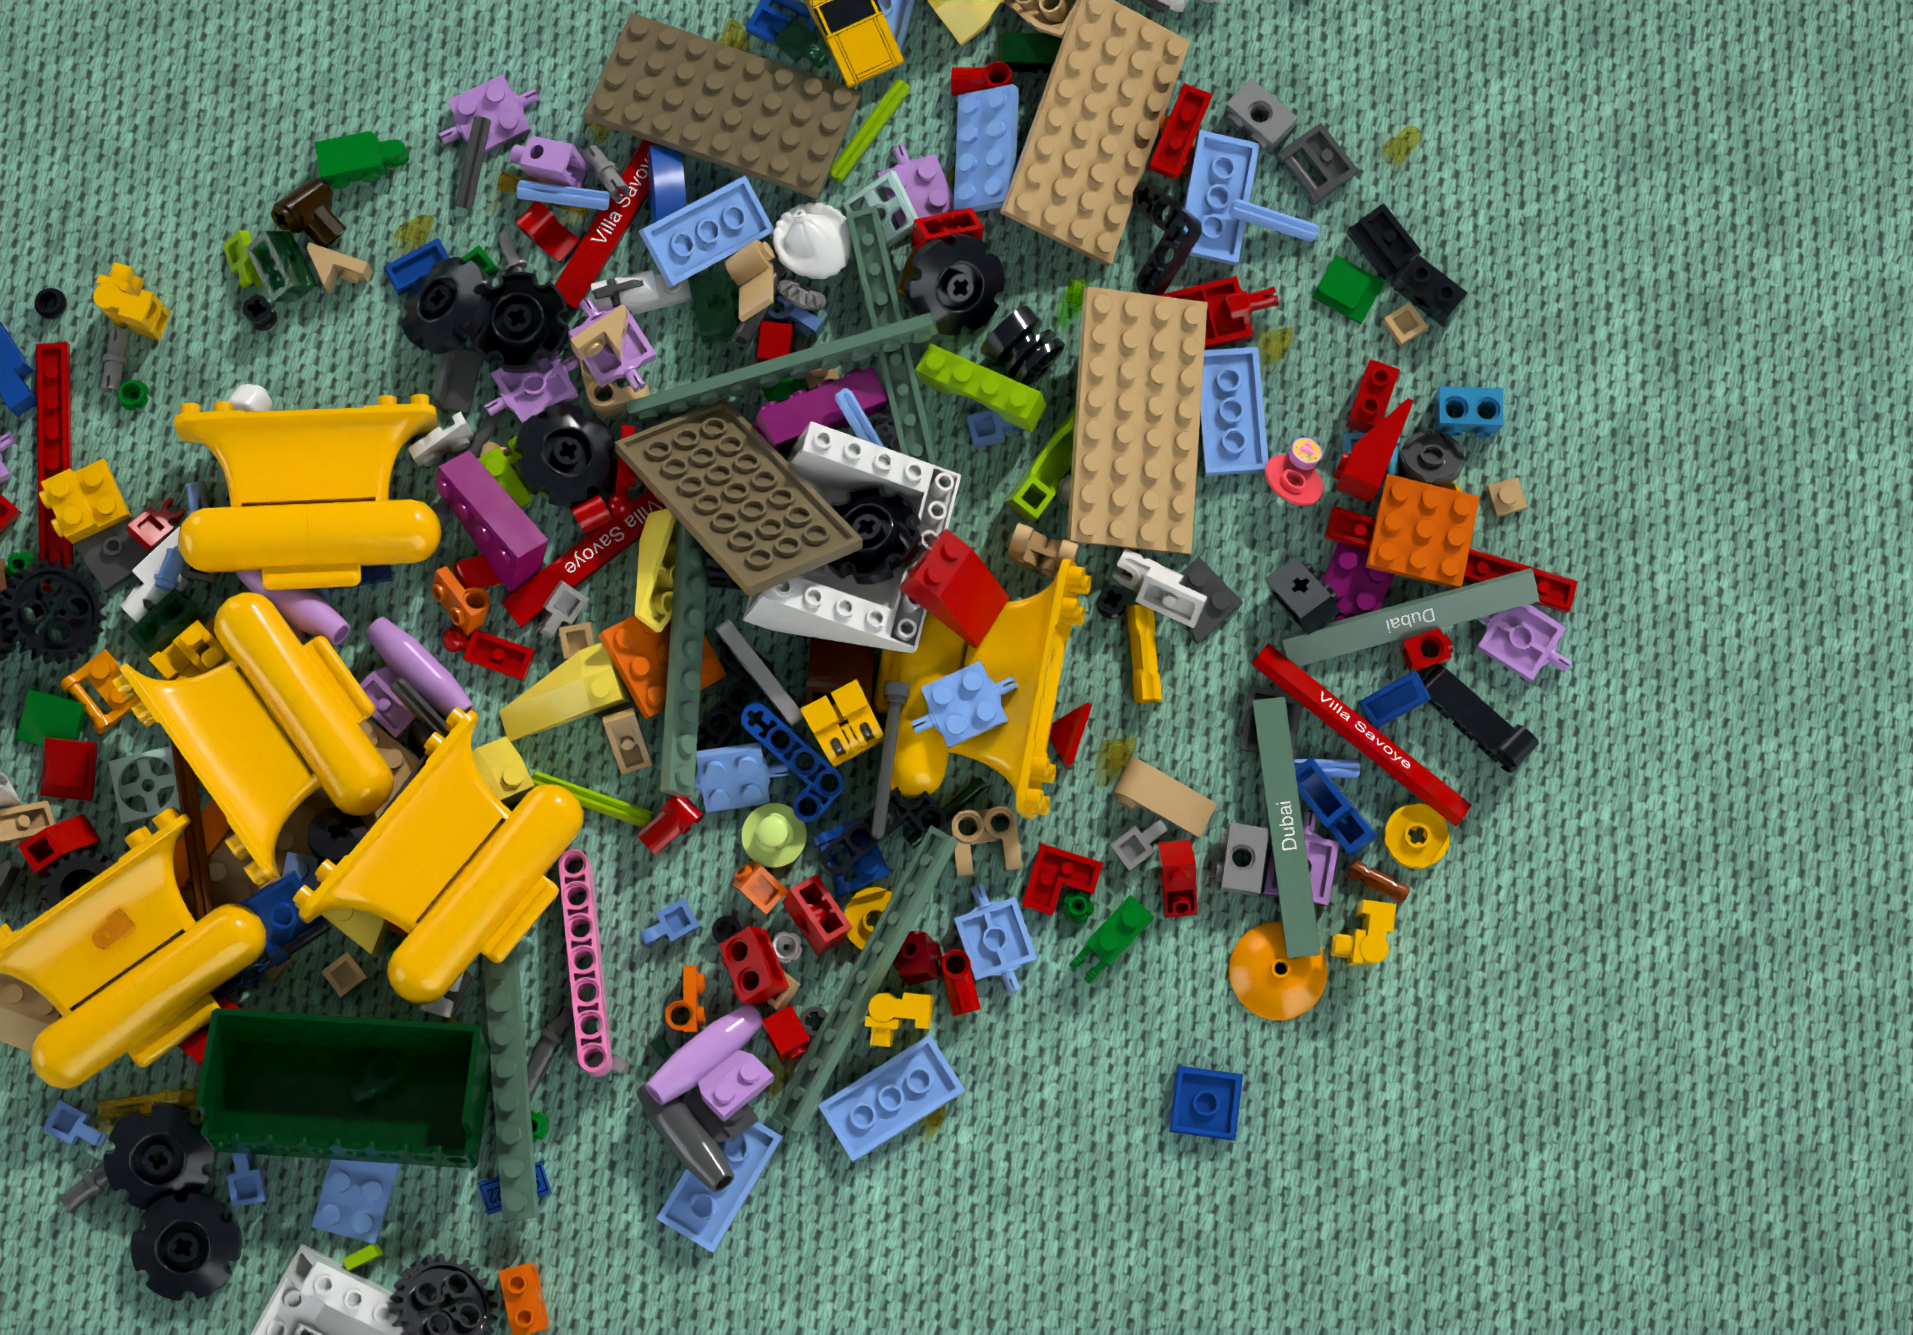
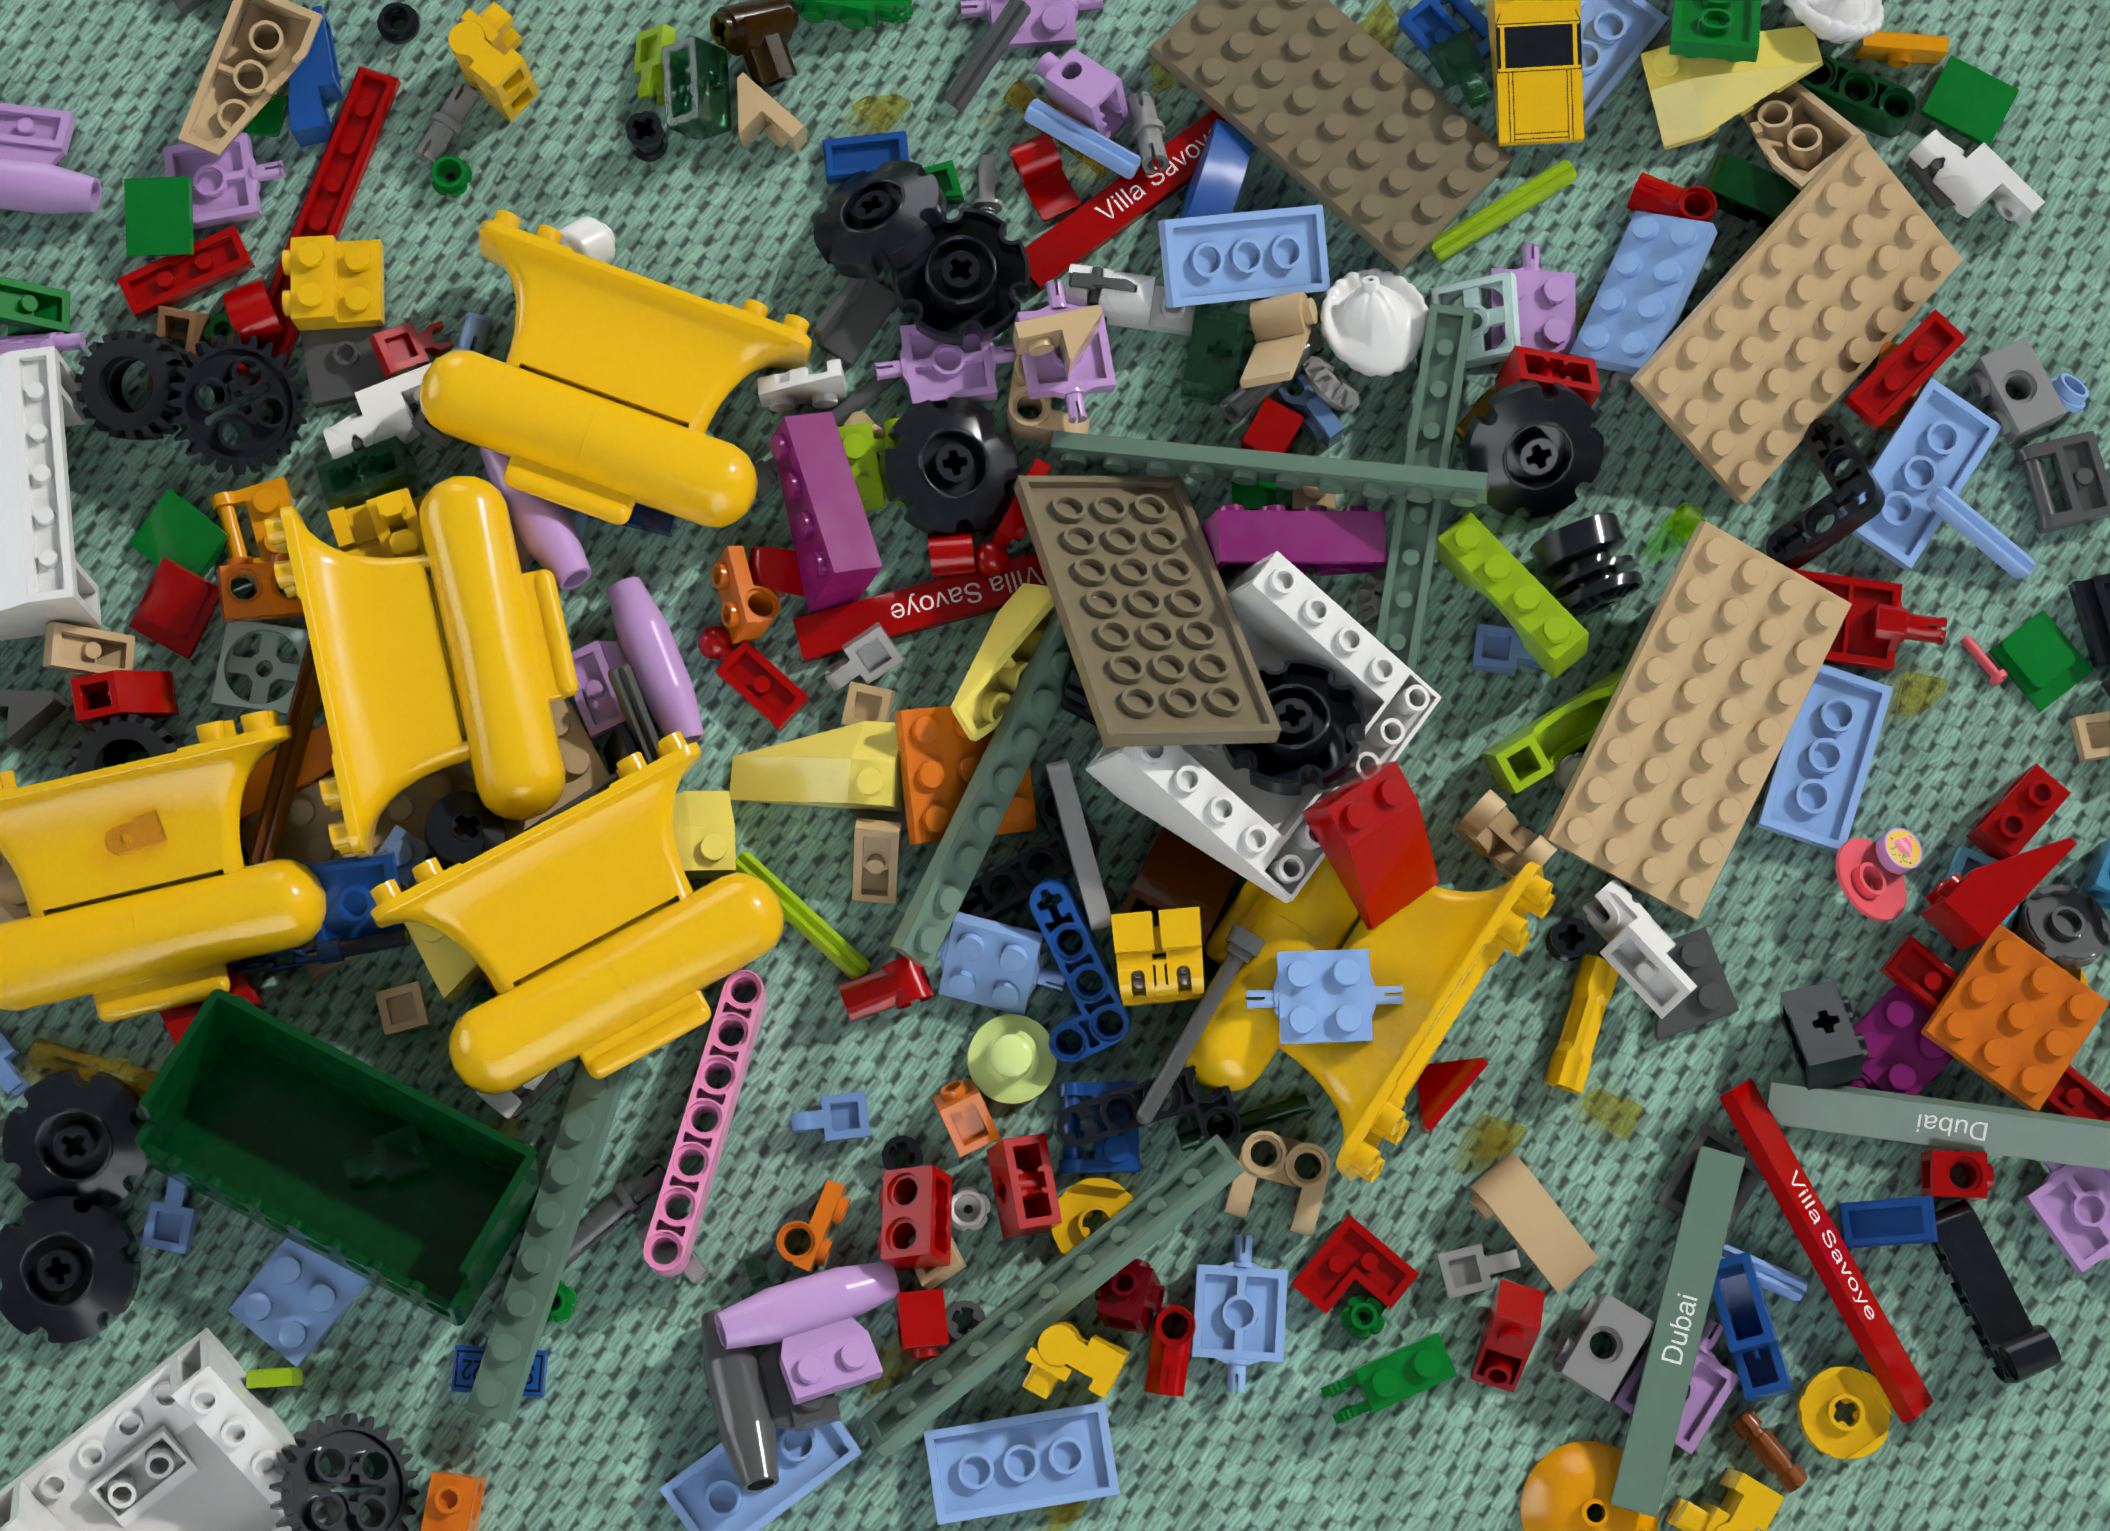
camera: 25 degrees right, 0 degrees up
medium blue pin [154,548,185,592] -> none
light blue axle [835,388,884,447] -> none
none -> orange brick [216,554,304,623]
none -> red panel [223,276,285,345]
none -> clear yellow piece [1583,1089,1644,1140]
none -> coral piece [1960,635,2008,686]
none -> light blue plate [2050,373,2089,413]

